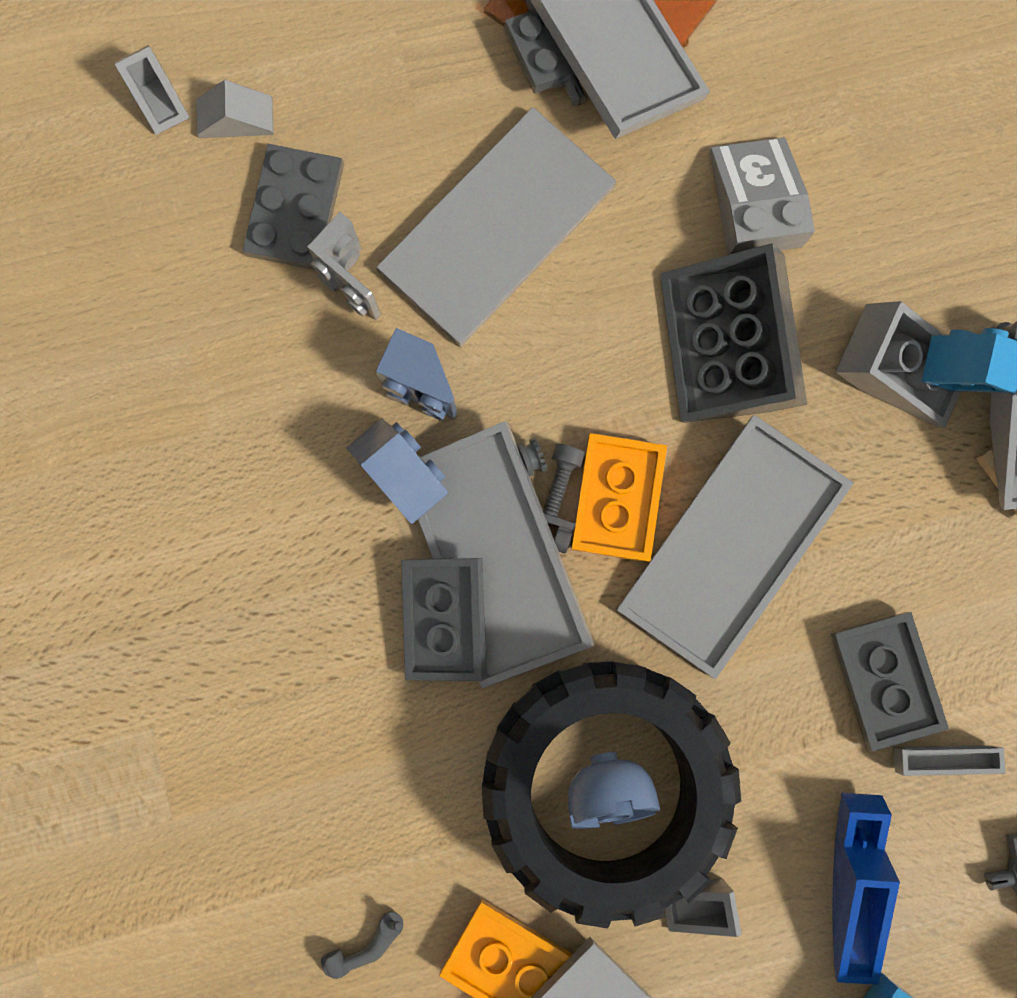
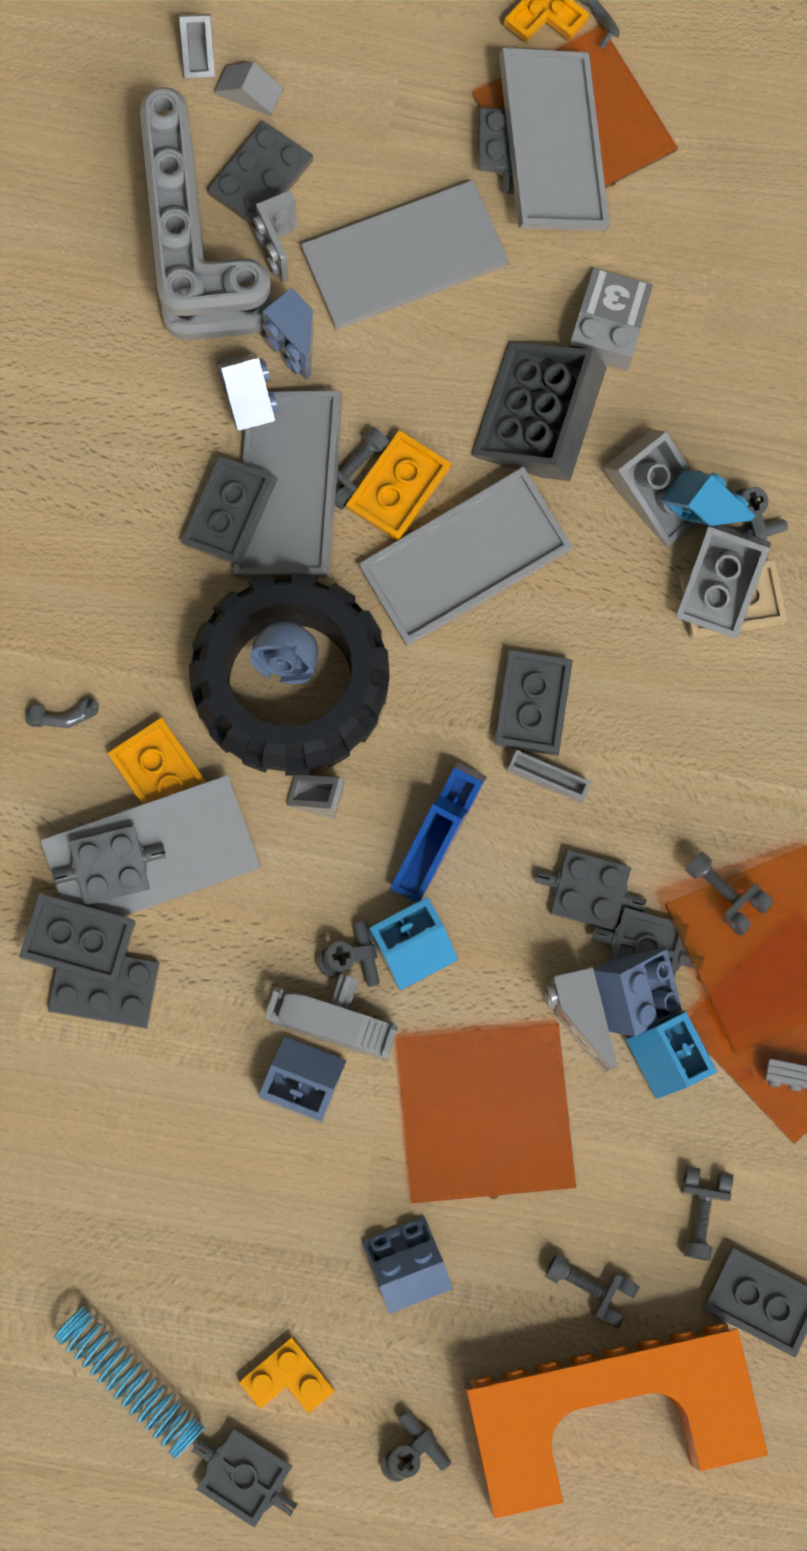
camera: 20 degrees right, 5 degrees down
dark grey bush [517,438,547,477] -> none
none -> light grey beam [140,87,272,340]

